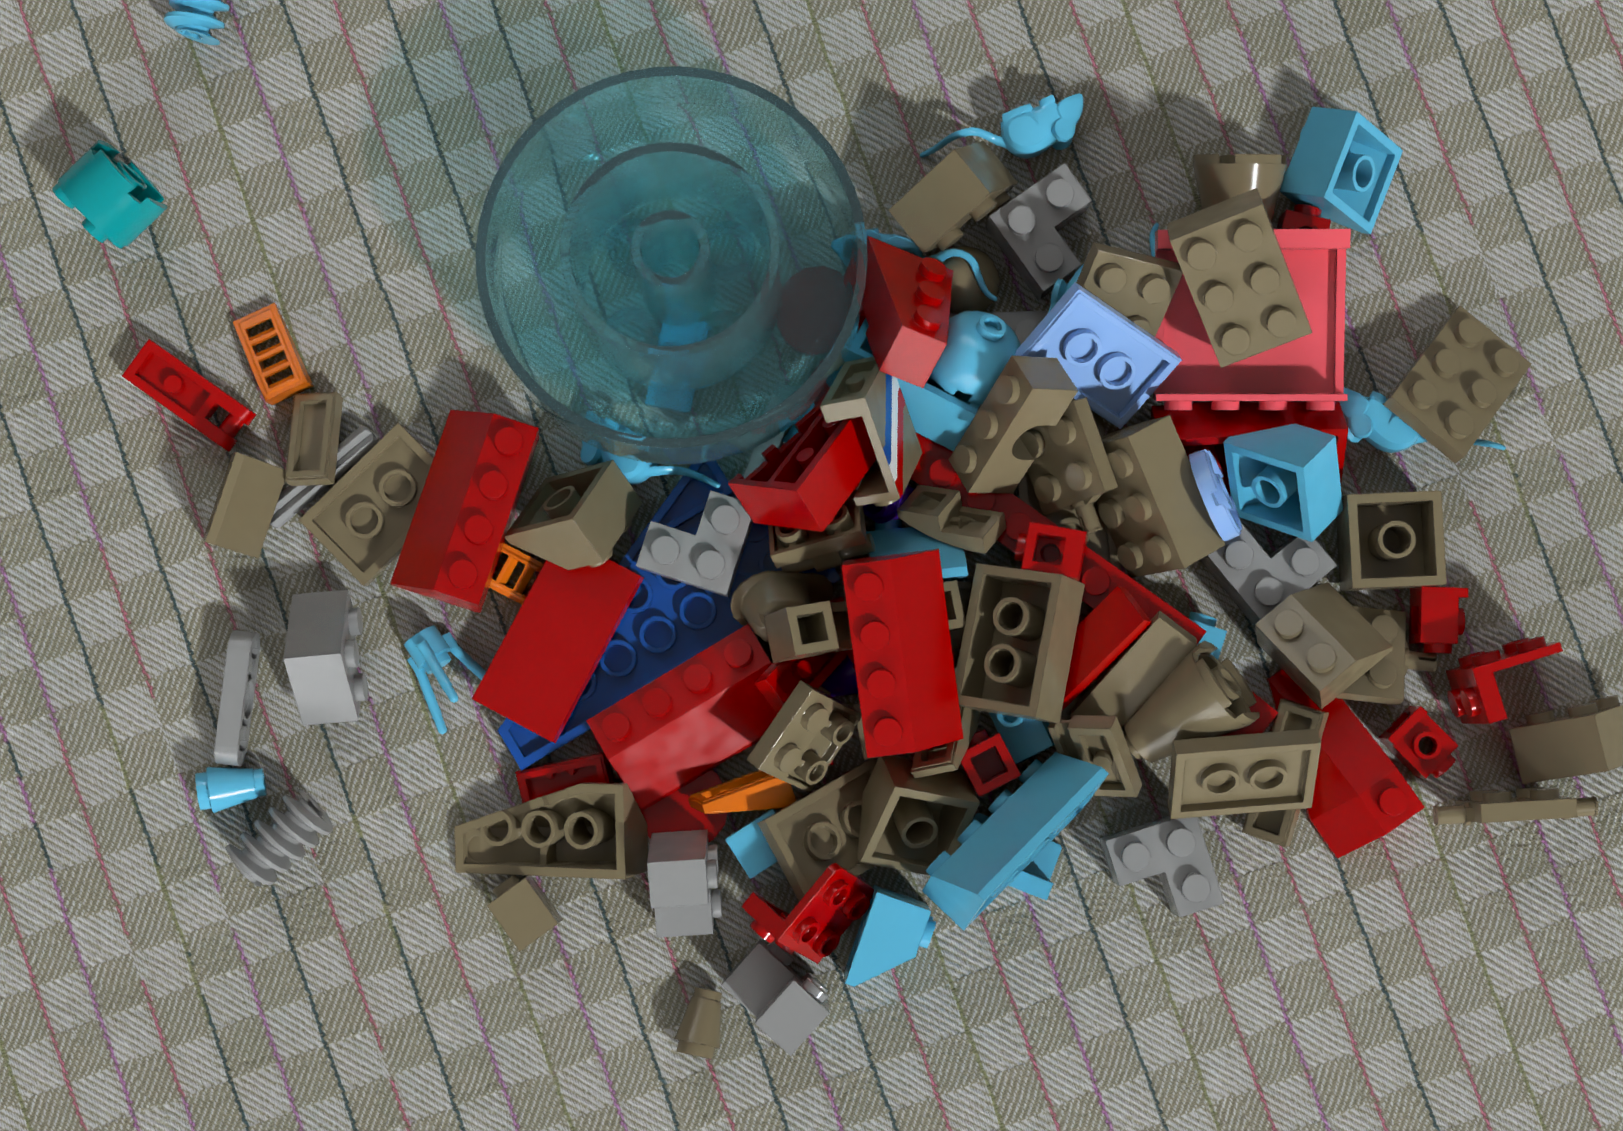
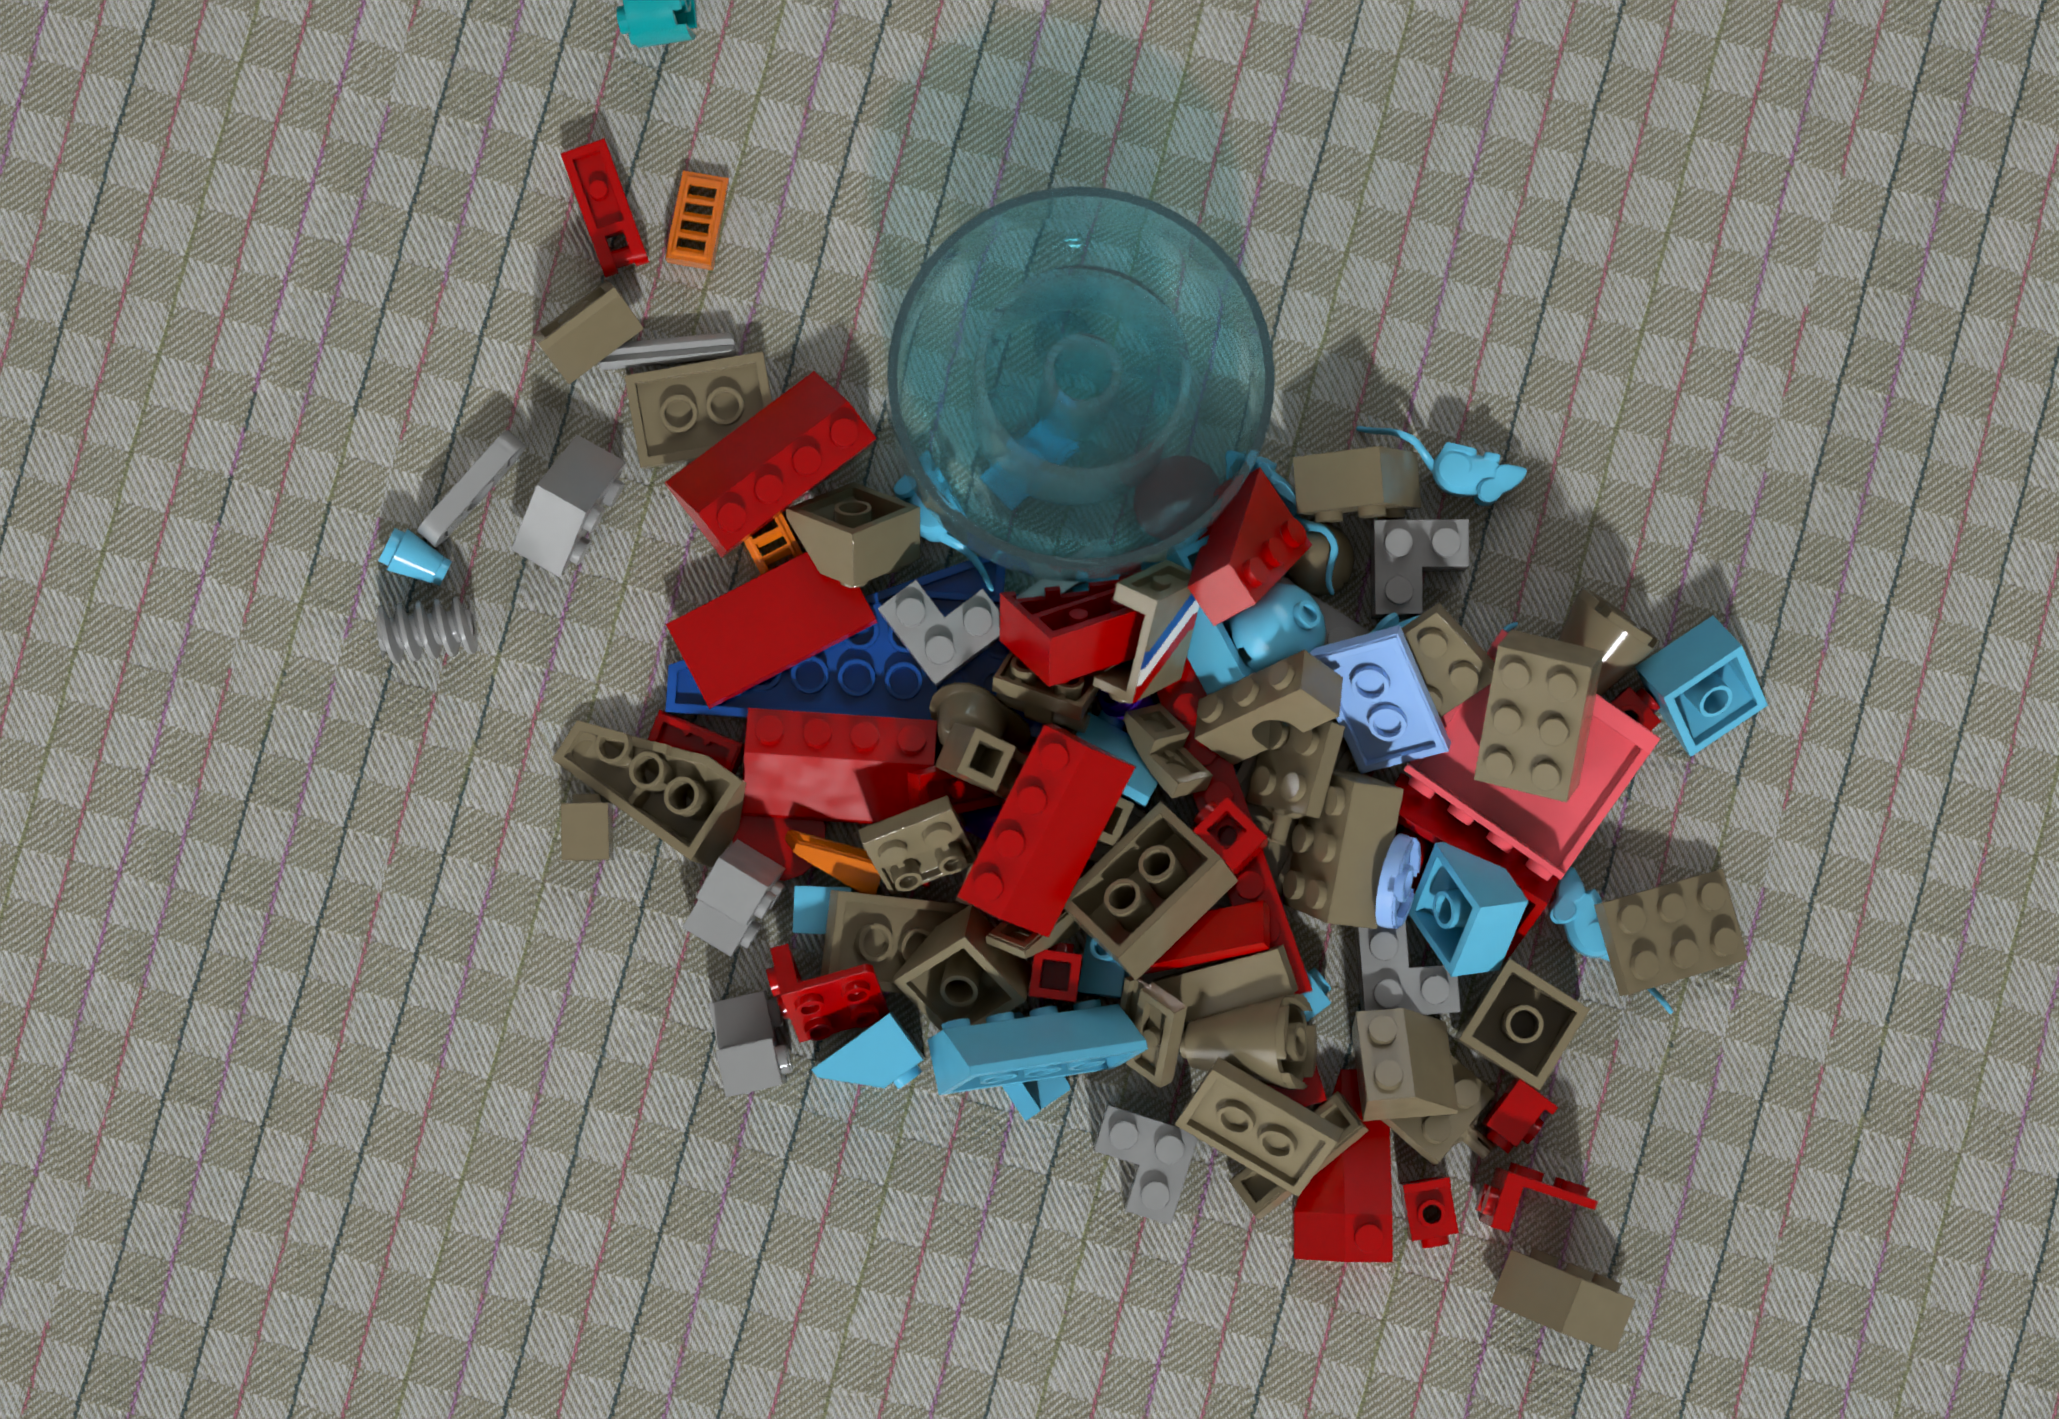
camera: 30 degrees right, 0 degrees up
dark tan tile [285,392,343,486] -> none
medium azure plant [404,625,486,734] -> none
dark tan cone [674,987,722,1059] -> none
dark tan plate [1433,787,1599,826] -> none

